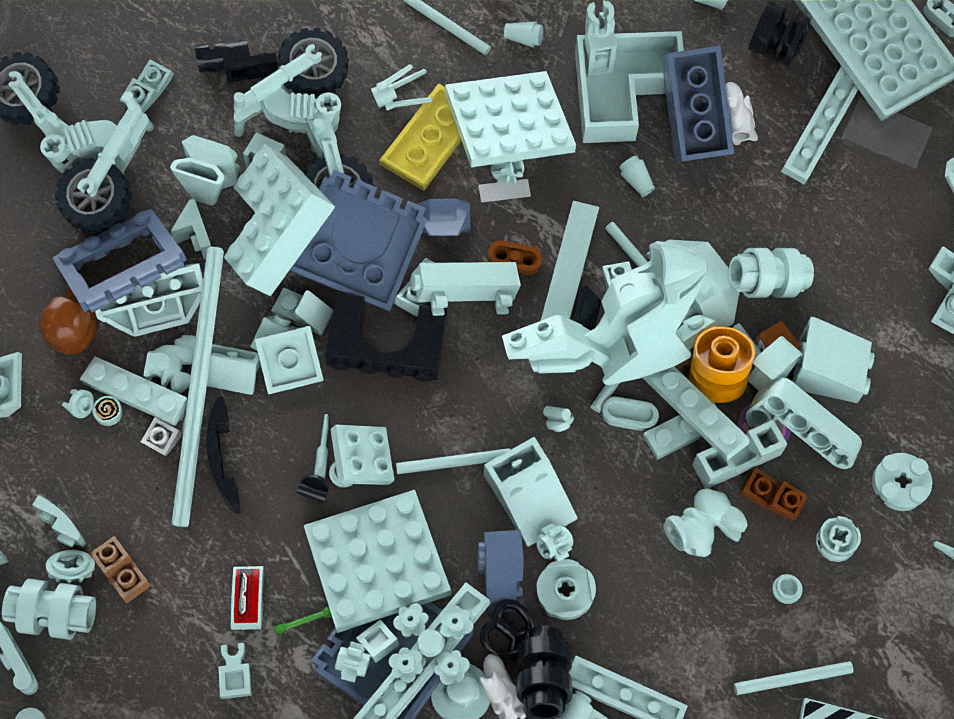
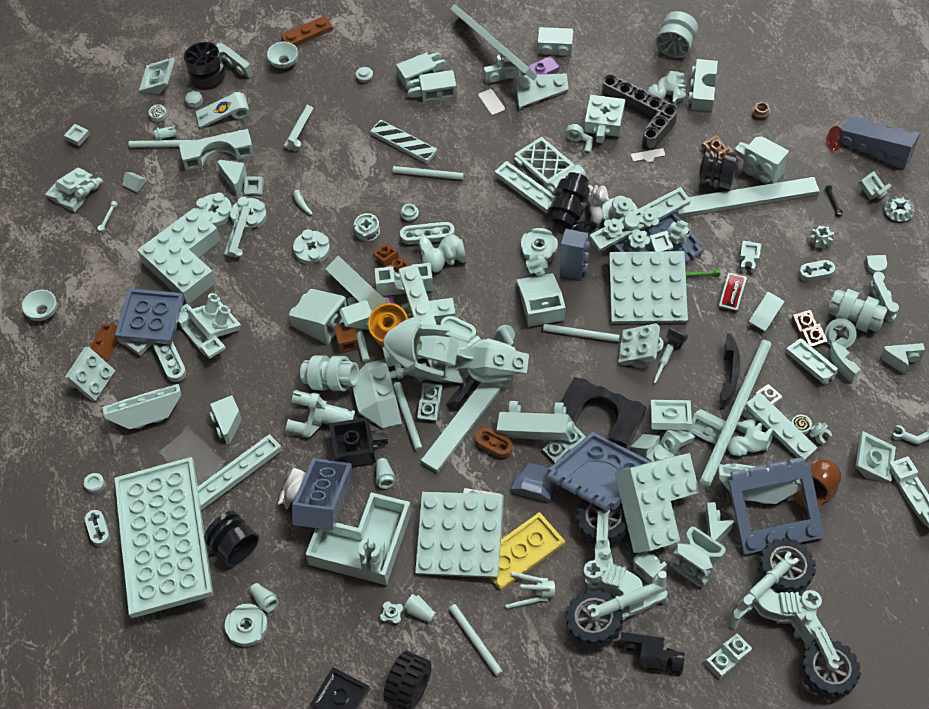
camera: 155 degrees left, 10 degrees down
none -> light aqua slope [209,395,242,444]
none -> light aqua wheel [285,390,355,438]
none -> black hinge [329,418,388,466]
none -> light aqua plate [380,602,403,624]
none -> light aqua plate [400,222,455,245]
none -> light aqua slope [749,292,784,332]
none -> light aqua hinge [786,338,838,385]
none -> light aqua beam [799,260,835,282]

